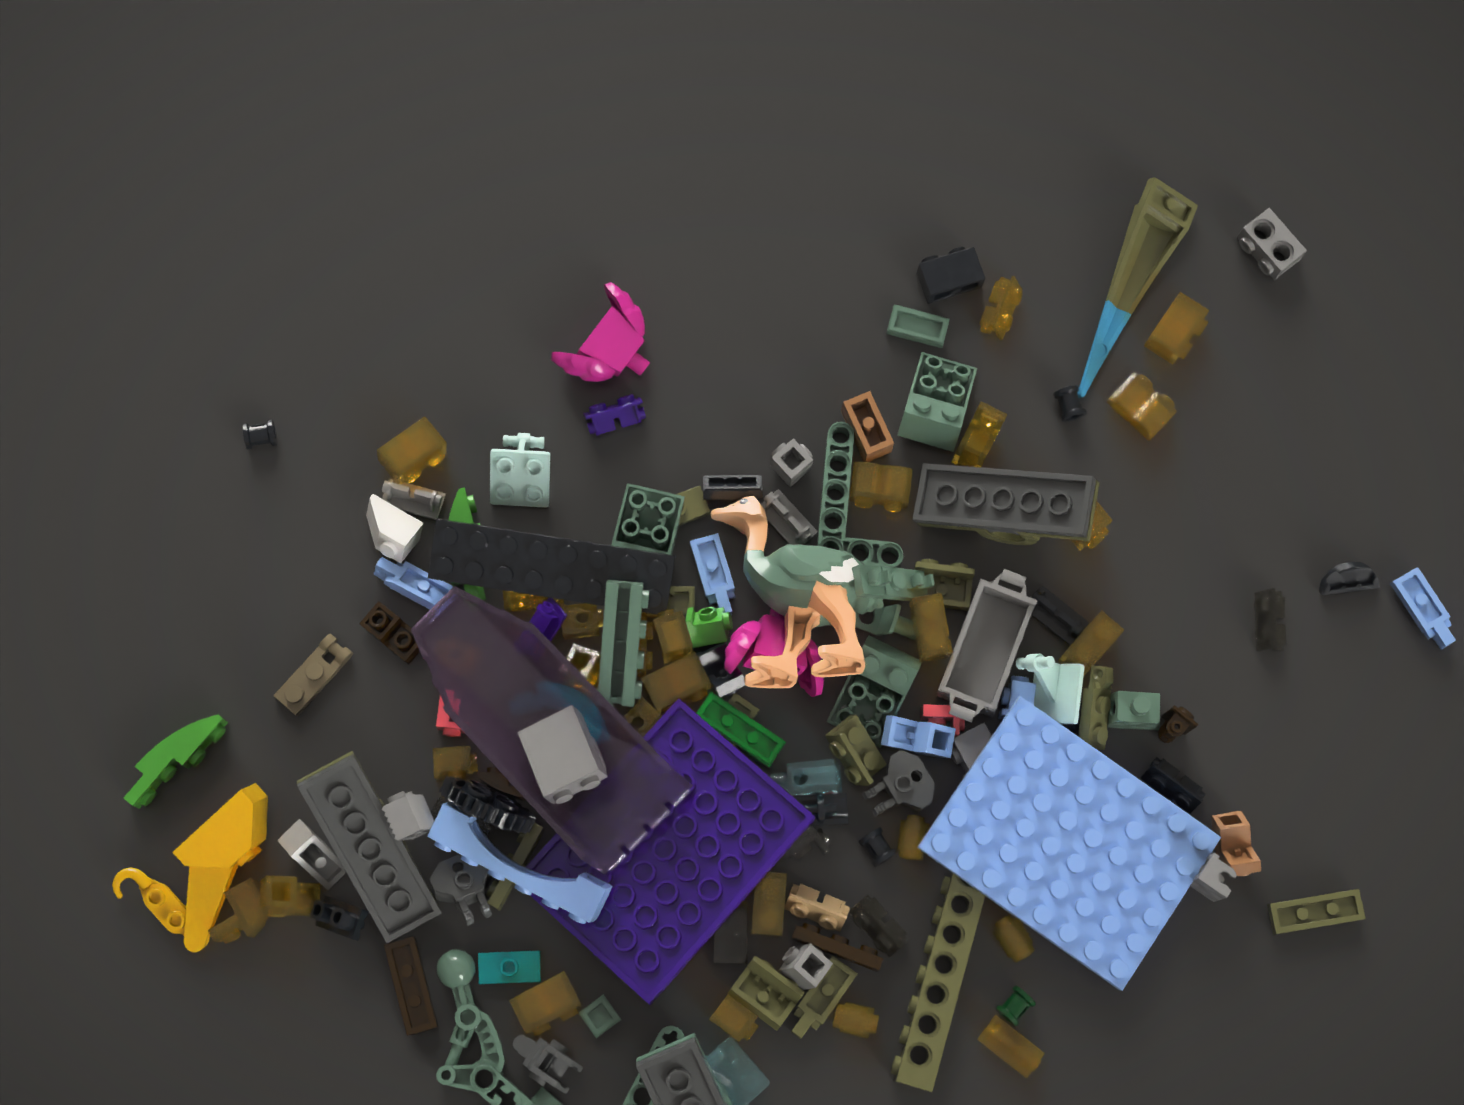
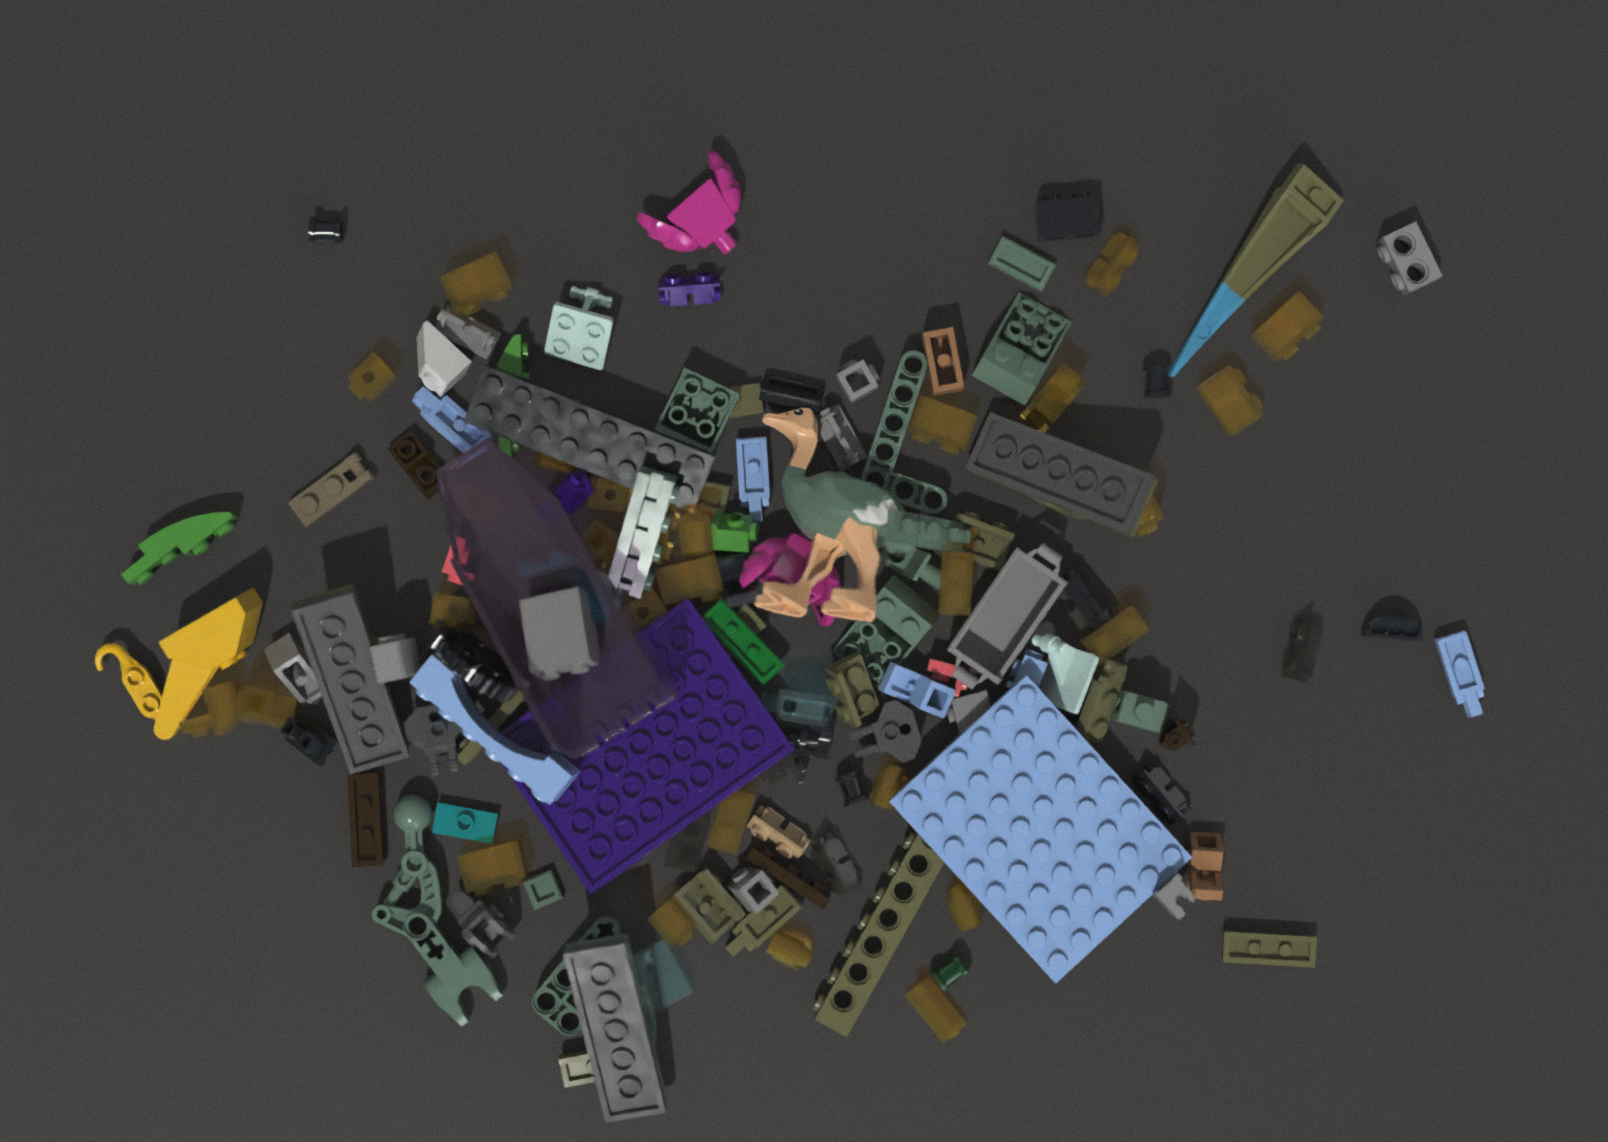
camera: 10 degrees right, 10 degrees up
none -> clear yellow brick [347,352,398,402]

